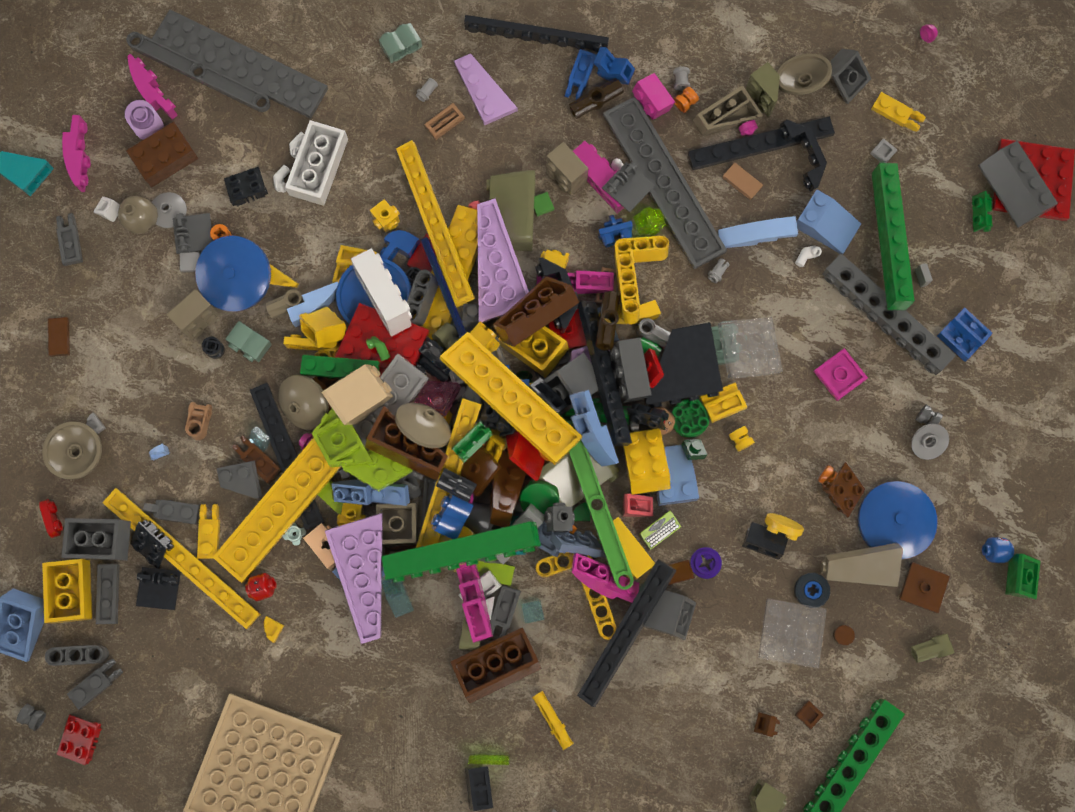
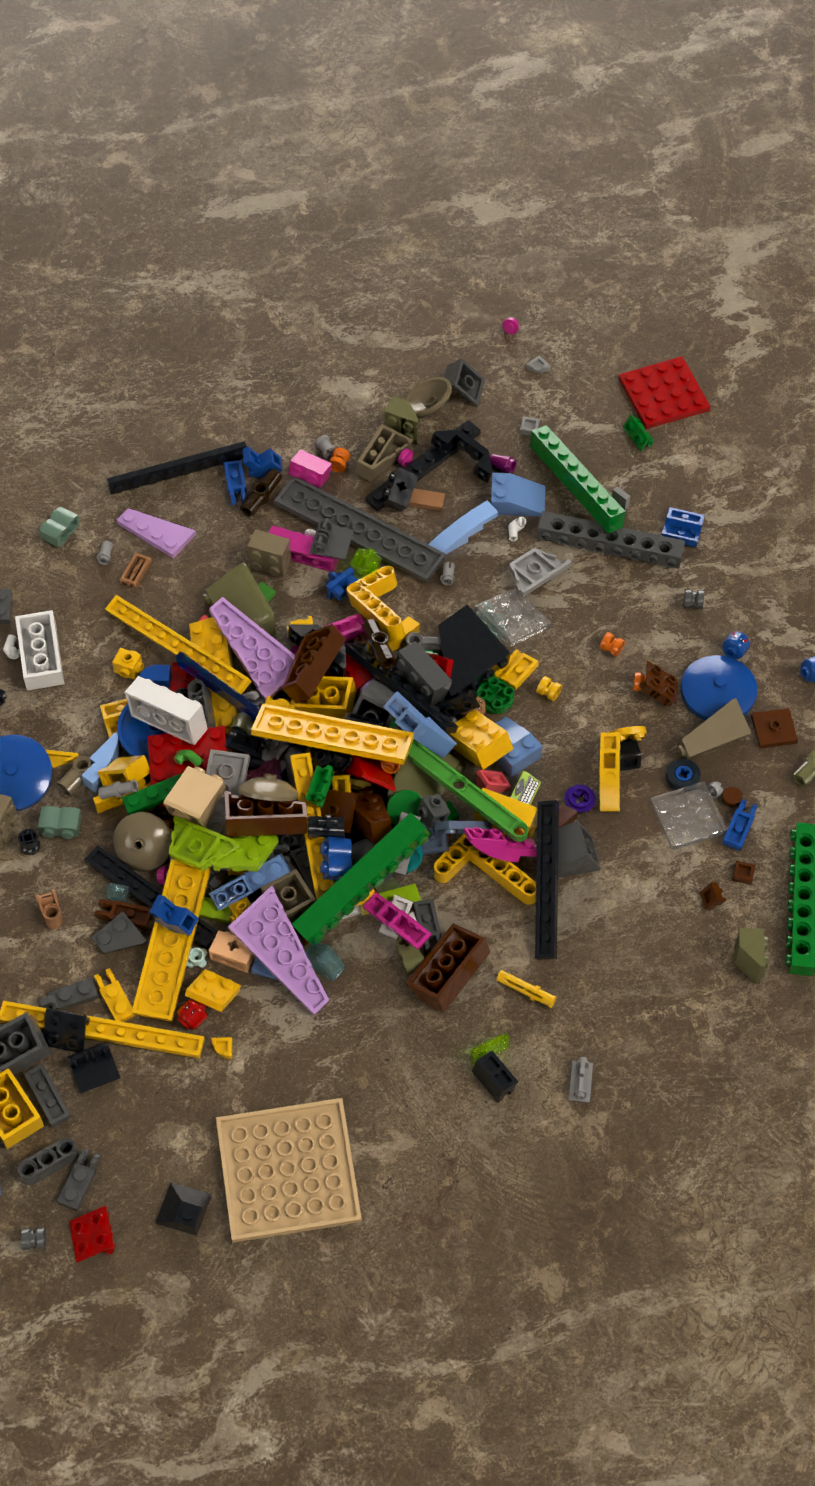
camera: 30 degrees left, 20 degrees down
light blue tile [149,444,170,460] -> none
white arm [273,165,290,193] -> none
clear light blue tile [521,600,545,624] -> none
plate [681,439,708,460] -> none
dark pink plate [813,348,868,401] -> none
yellow hinge [871,92,926,132] -> none
light grey dish [911,424,949,460] -> none
dark grey slope [978,141,1058,228] -> none
none -> light grey pin [98,780,139,799]
none -> blue brick [149,895,199,936]
none -> black slope [156,1182,212,1236]
none -> yellow plate [185,969,241,1012]
none -> black brick [382,467,418,512]
none -> magenta cone [490,454,517,473]
none -> light grey wing [508,548,572,598]
none -> light grey tile [526,356,551,373]
none -> orange wheel [600,632,625,657]
none -> yellow slope [600,732,620,812]
none -> light grey hinge [706,781,724,798]
none -> blue head [722,632,750,659]
none -> blue hinge [722,799,758,851]

